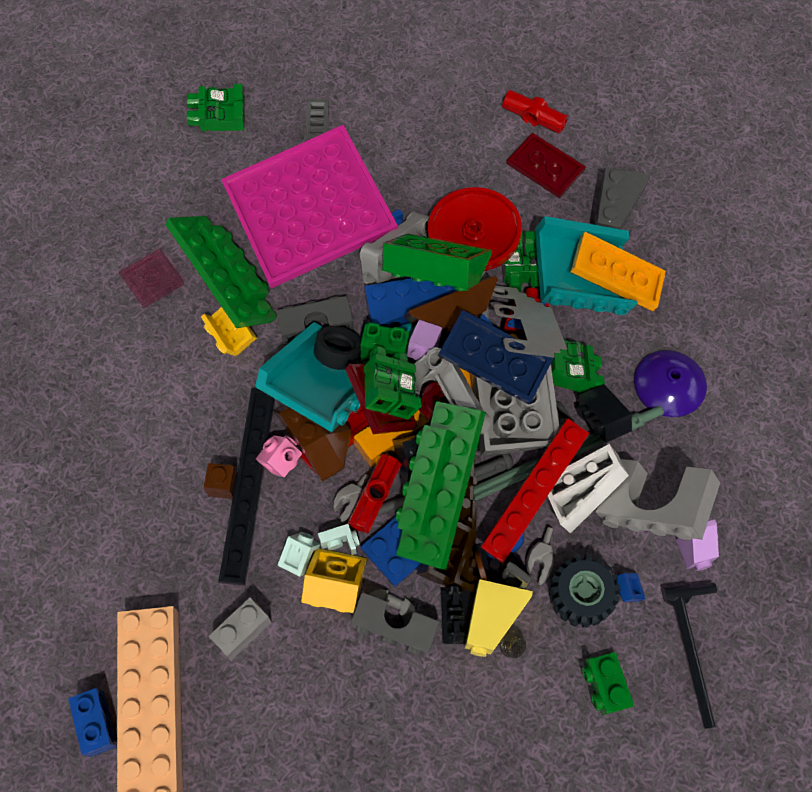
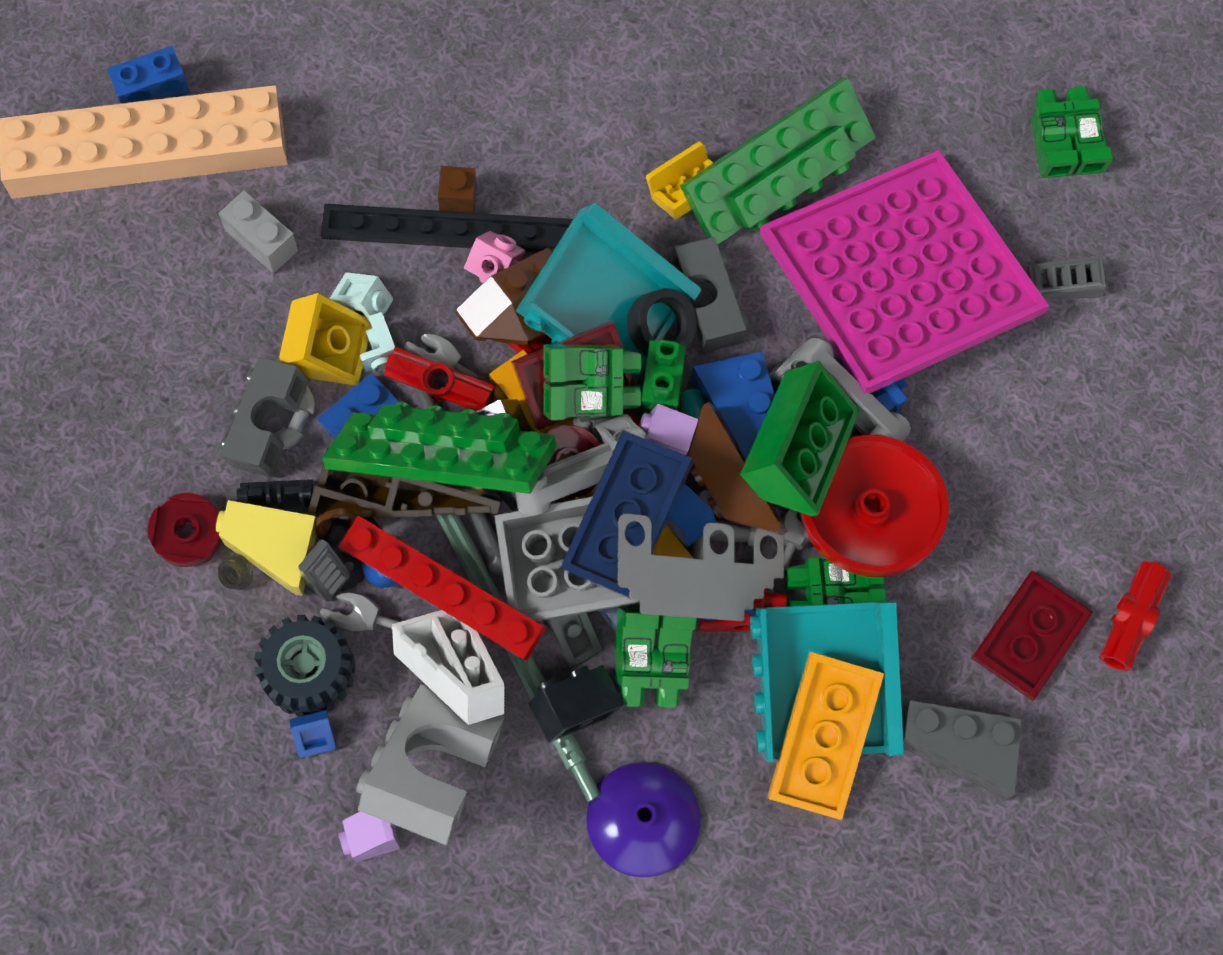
camera: 85 degrees right, 5 degrees up
clear pink tile [118,249,184,309] -> none
green bracket [582,652,635,716] -> none
black bar [661,582,717,729] -> none
none -> dark red plate [147,493,222,567]

